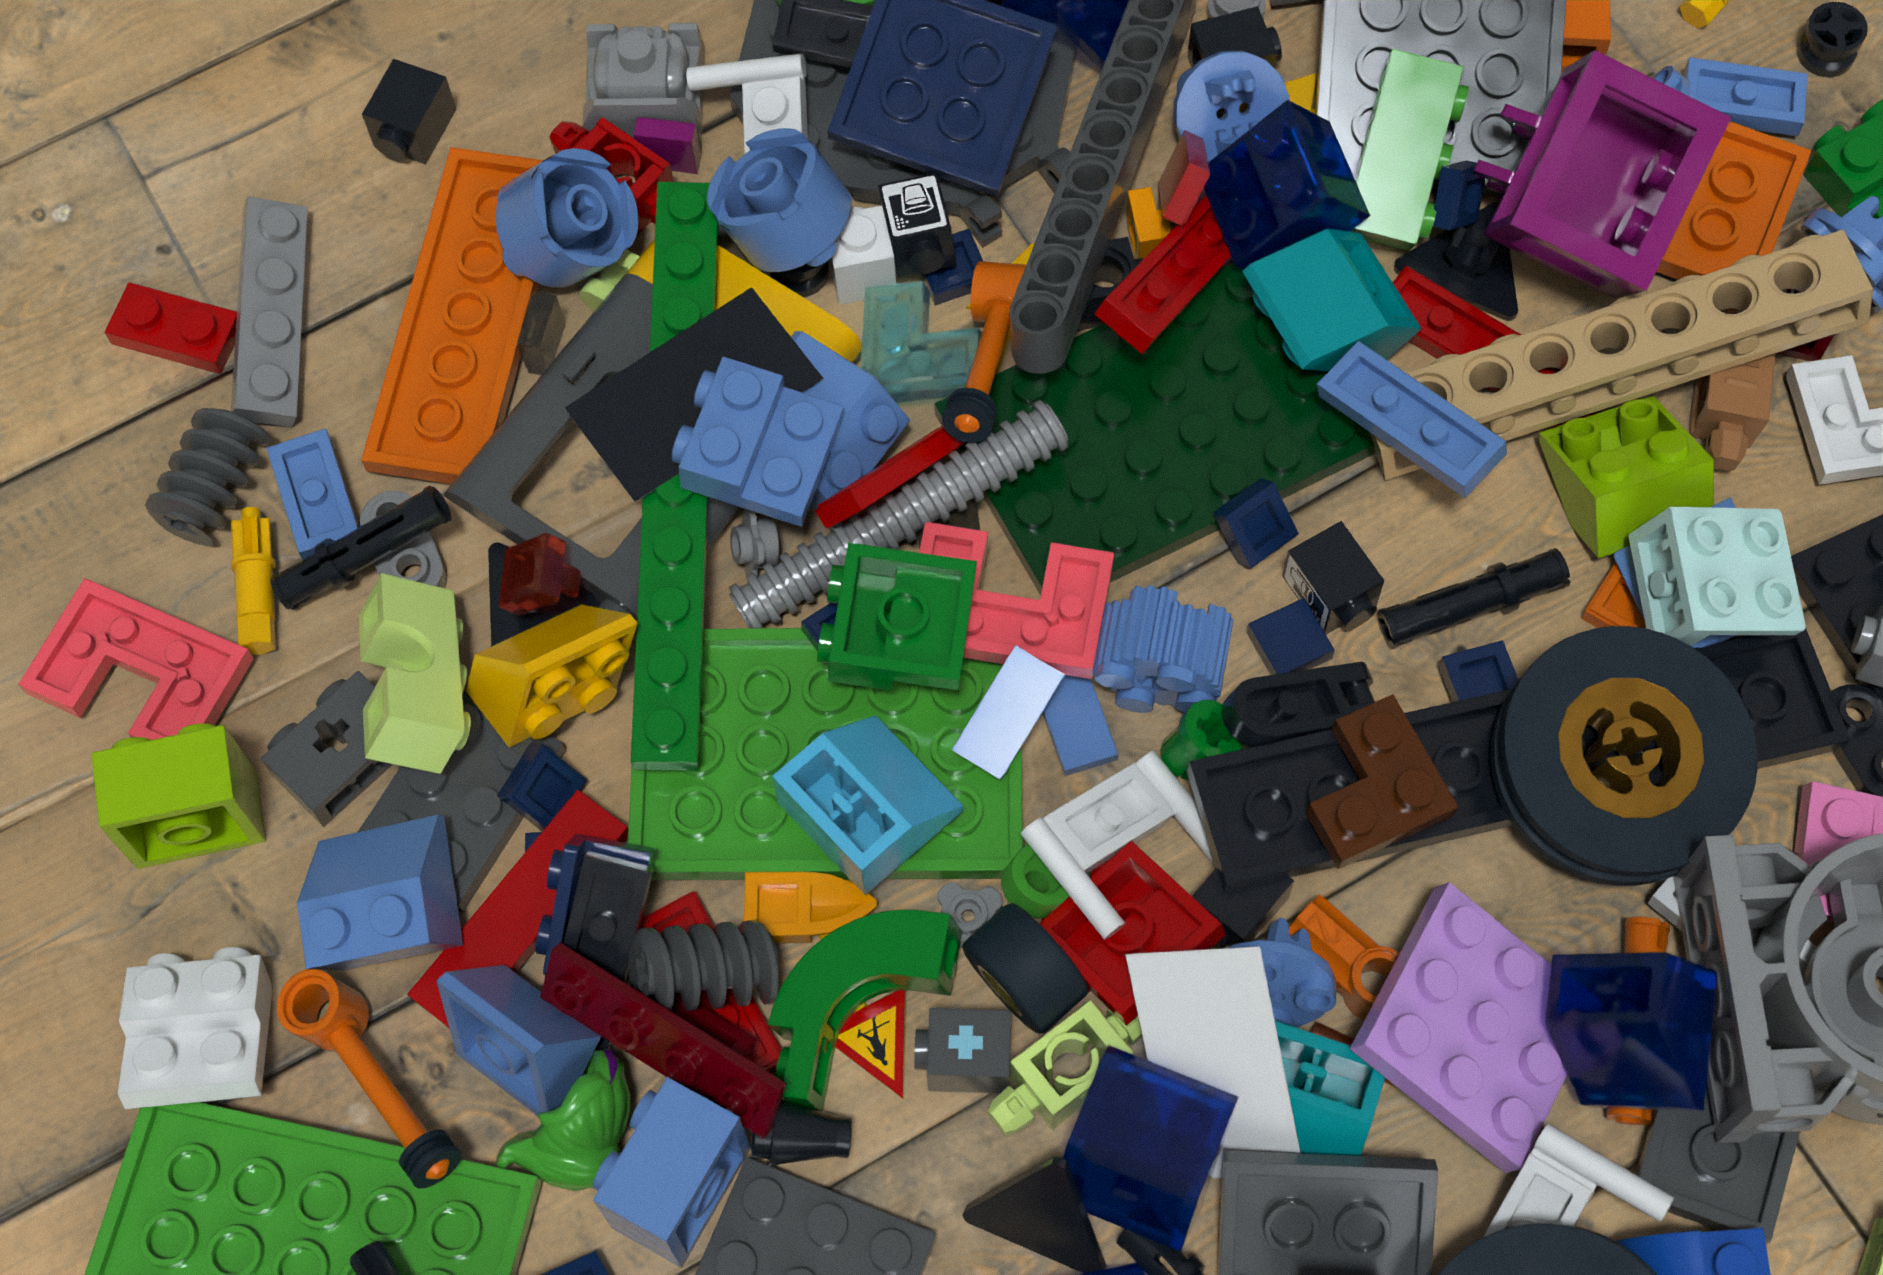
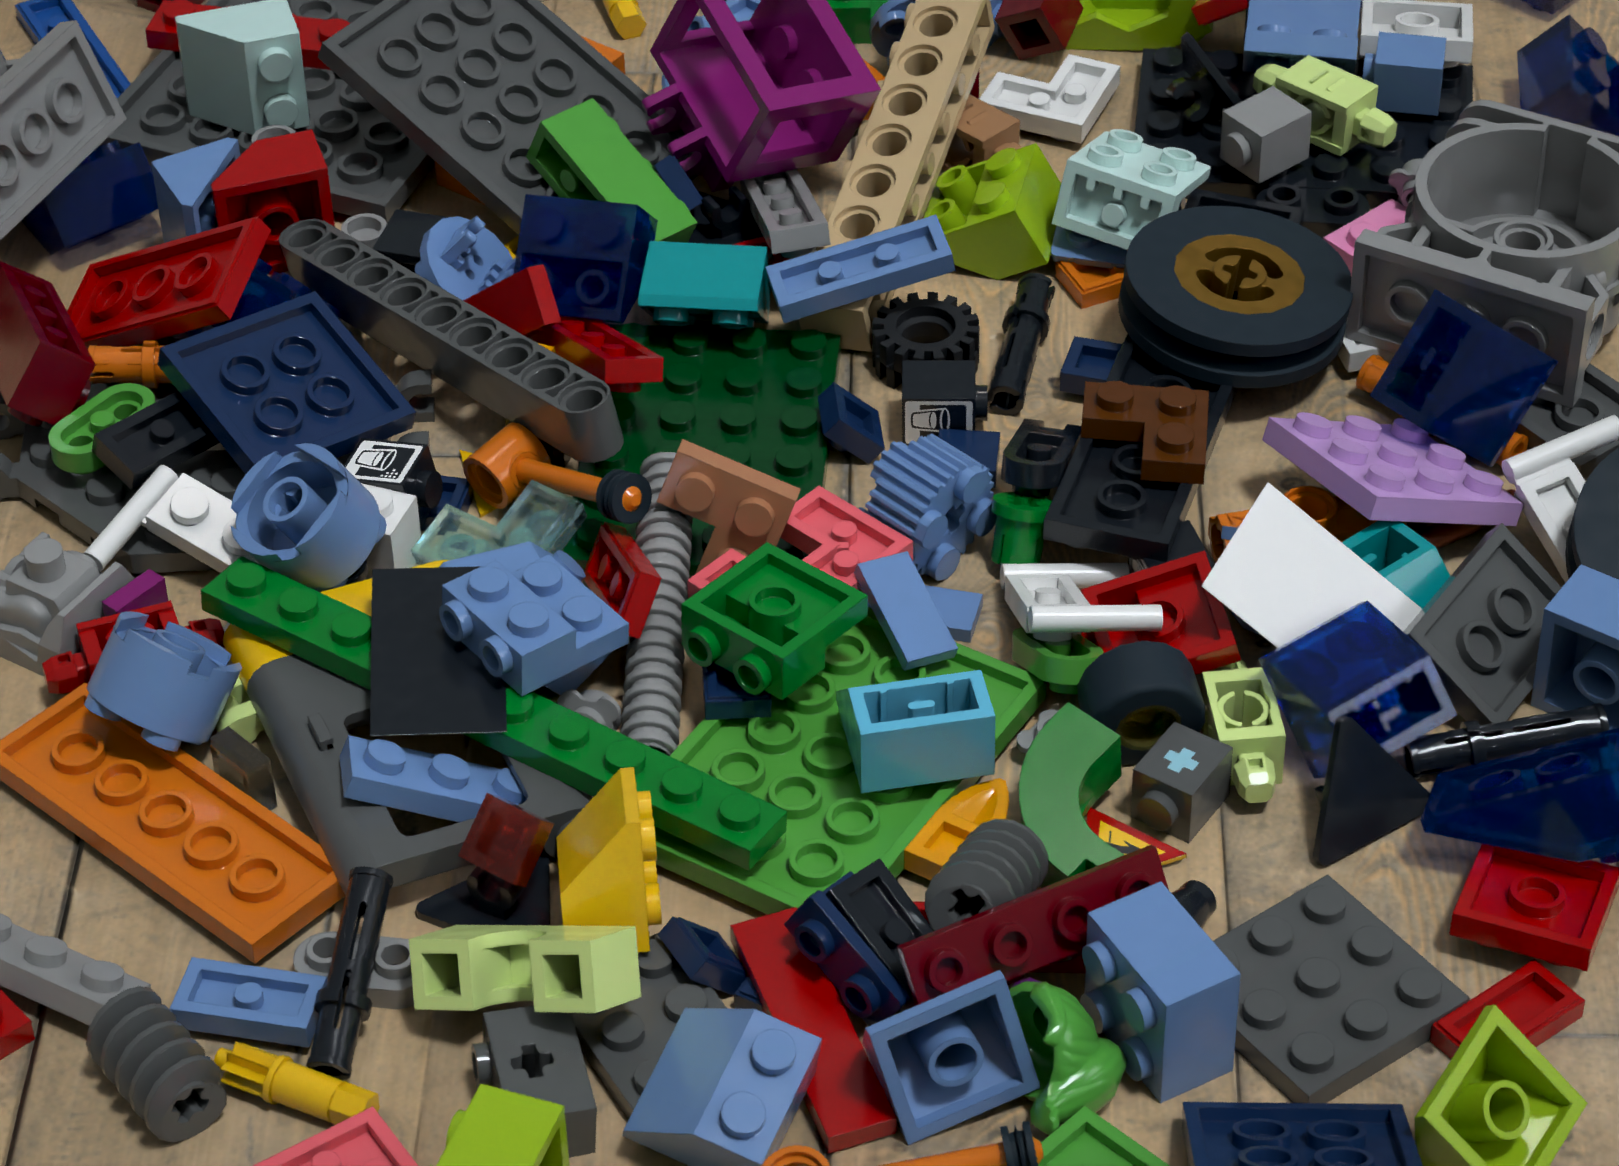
camera: 60 degrees left, 25 degrees down
none -> medium blue plate [340,735,526,822]
none -> nougat plate [656,439,801,574]
none -> light grey plate [740,169,831,259]
none -> black tyre [872,292,980,389]

